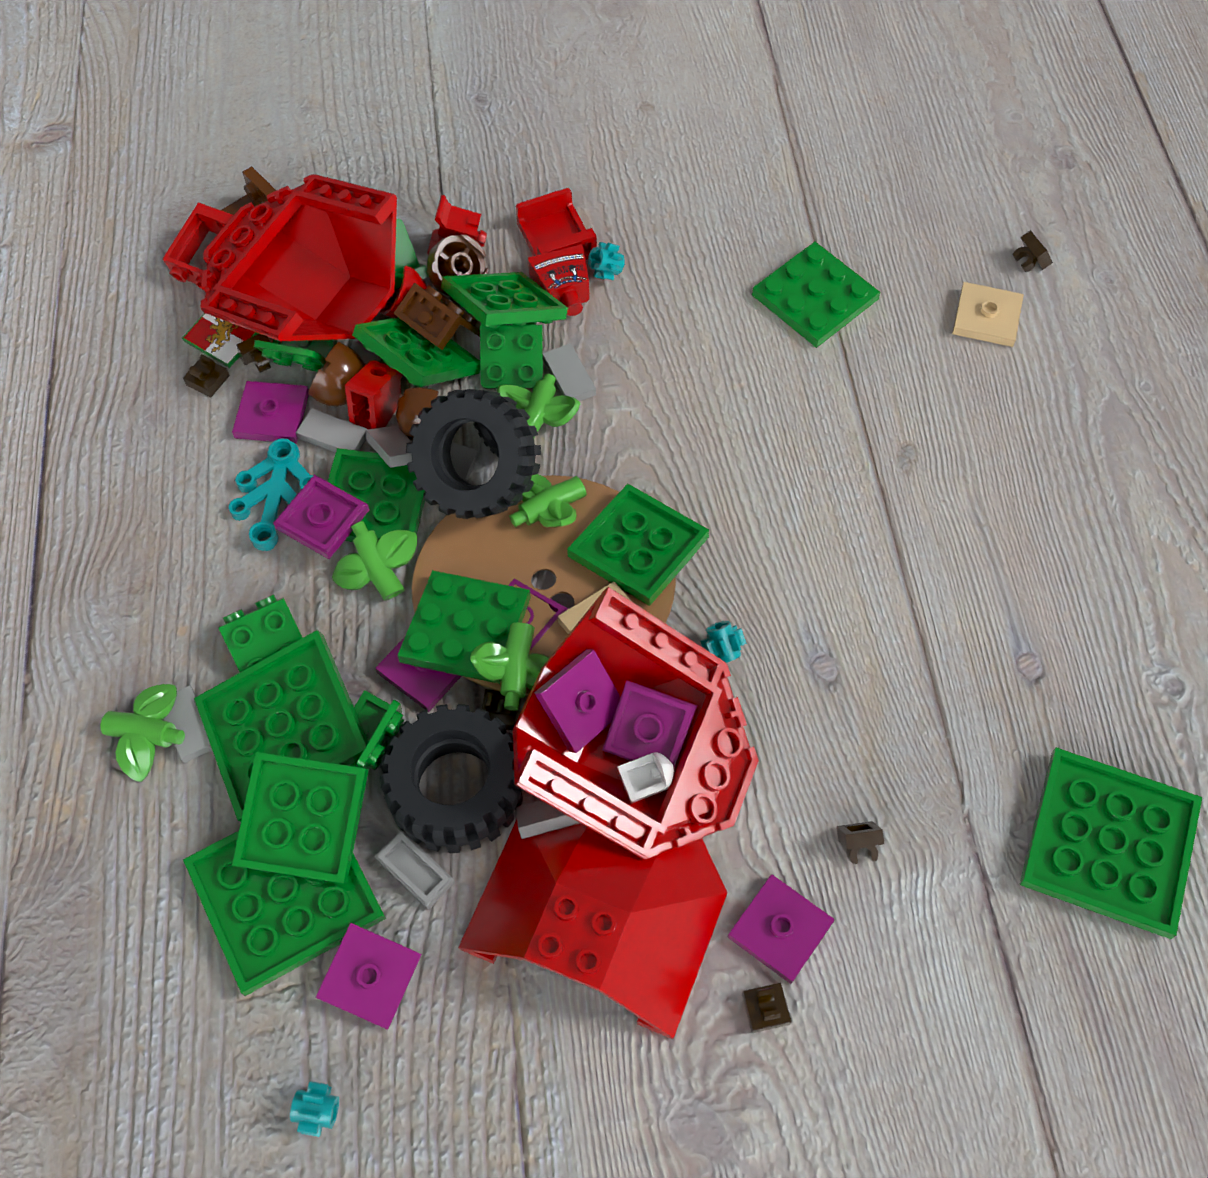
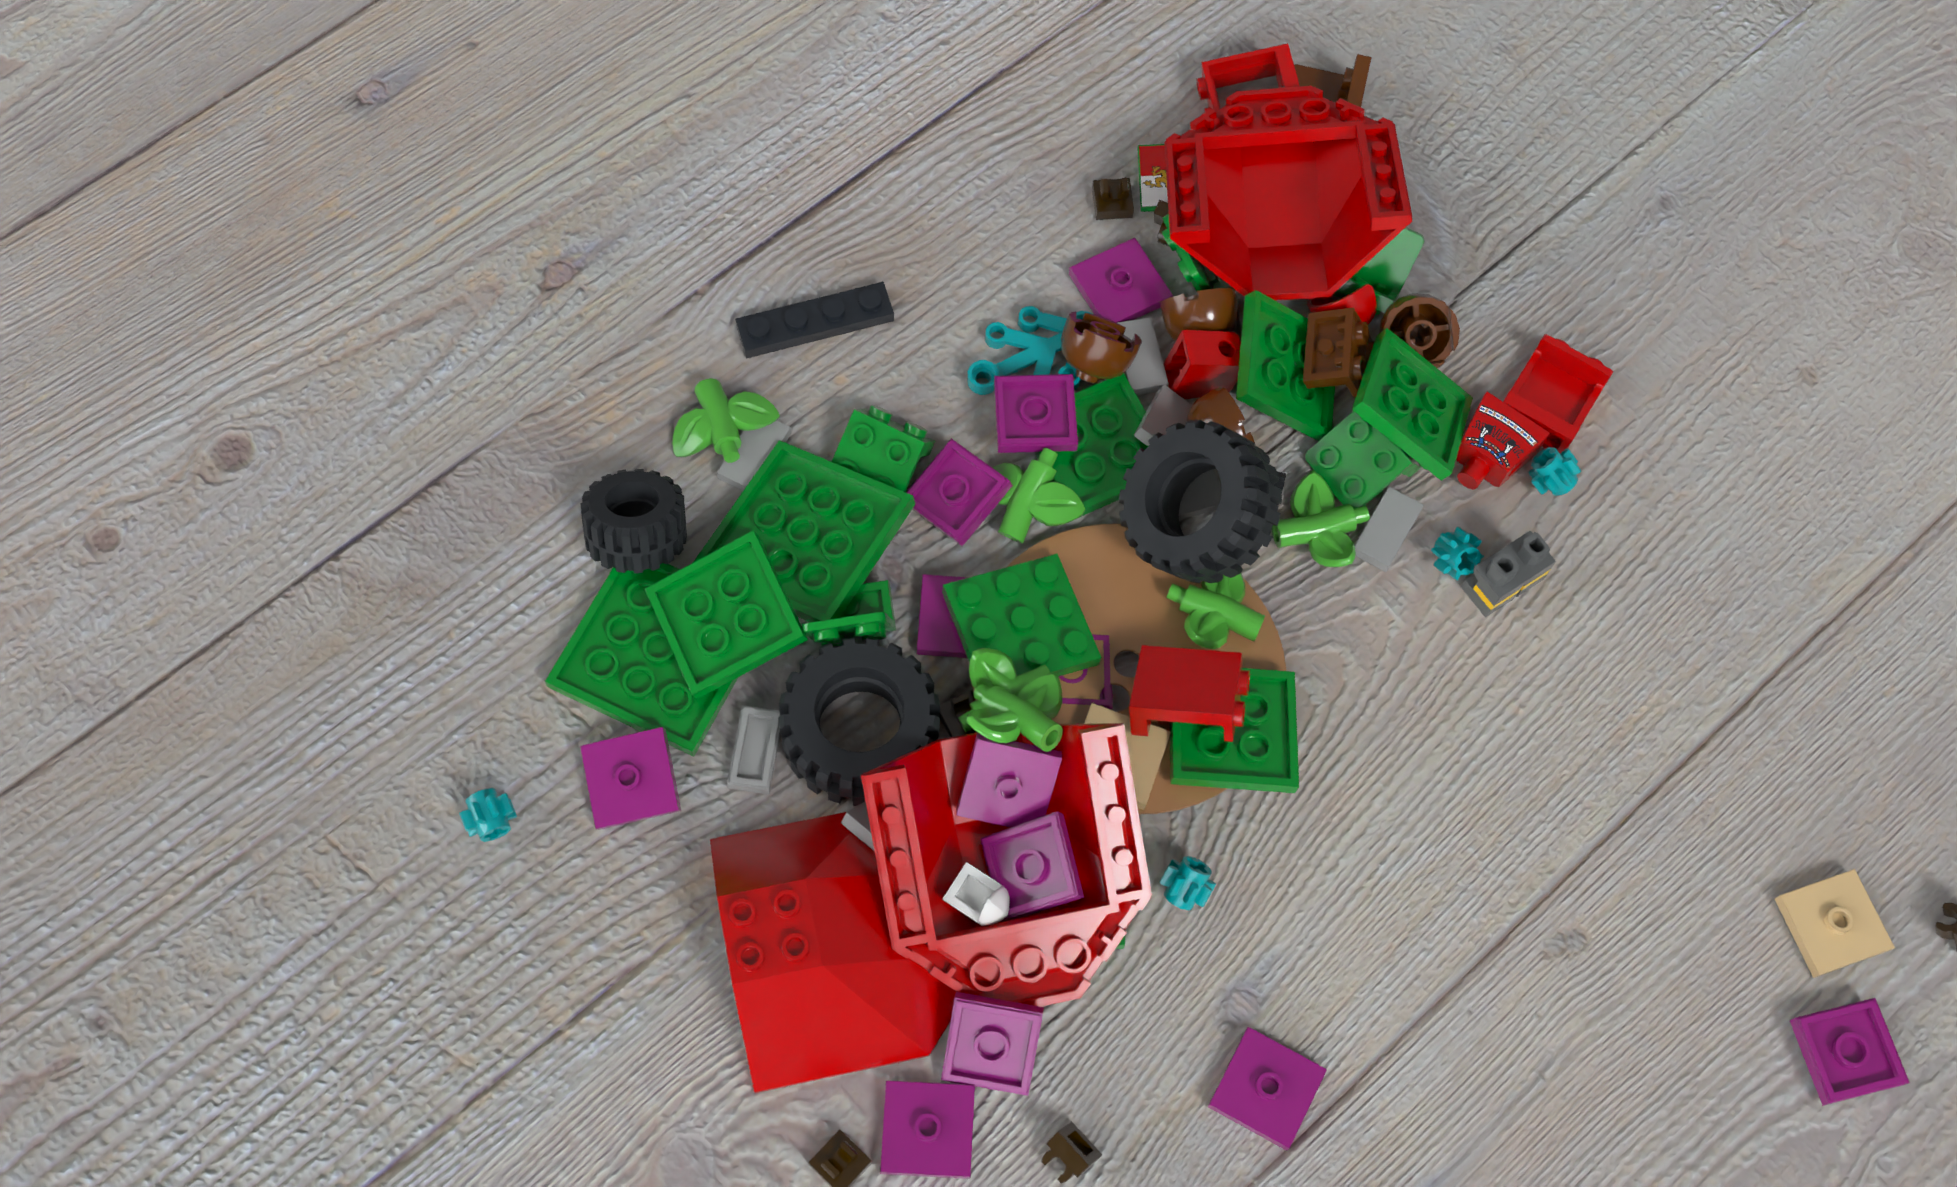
camera: 50 degrees right, 5 degrees up
red piece [427,195,487,255] -> none
green plate [752,241,880,348] -> none
none -> black tyre [580,469,687,573]
none -> black plate [735,282,894,359]
none -> magenta plate [906,438,1013,547]
none -> magenta plate [941,992,1044,1096]
none -> bright green plant [966,673,1063,752]
none -> reddish brown cylinder [1061,312,1142,383]
none -> red panel [1129,645,1250,742]
none -> magenta plate [1207,1027,1327,1151]
none -> teal gear [1431,527,1484,580]
none -> dark grey hips [1461,531,1556,618]
none -> magenta plate [1790,998,1910,1106]

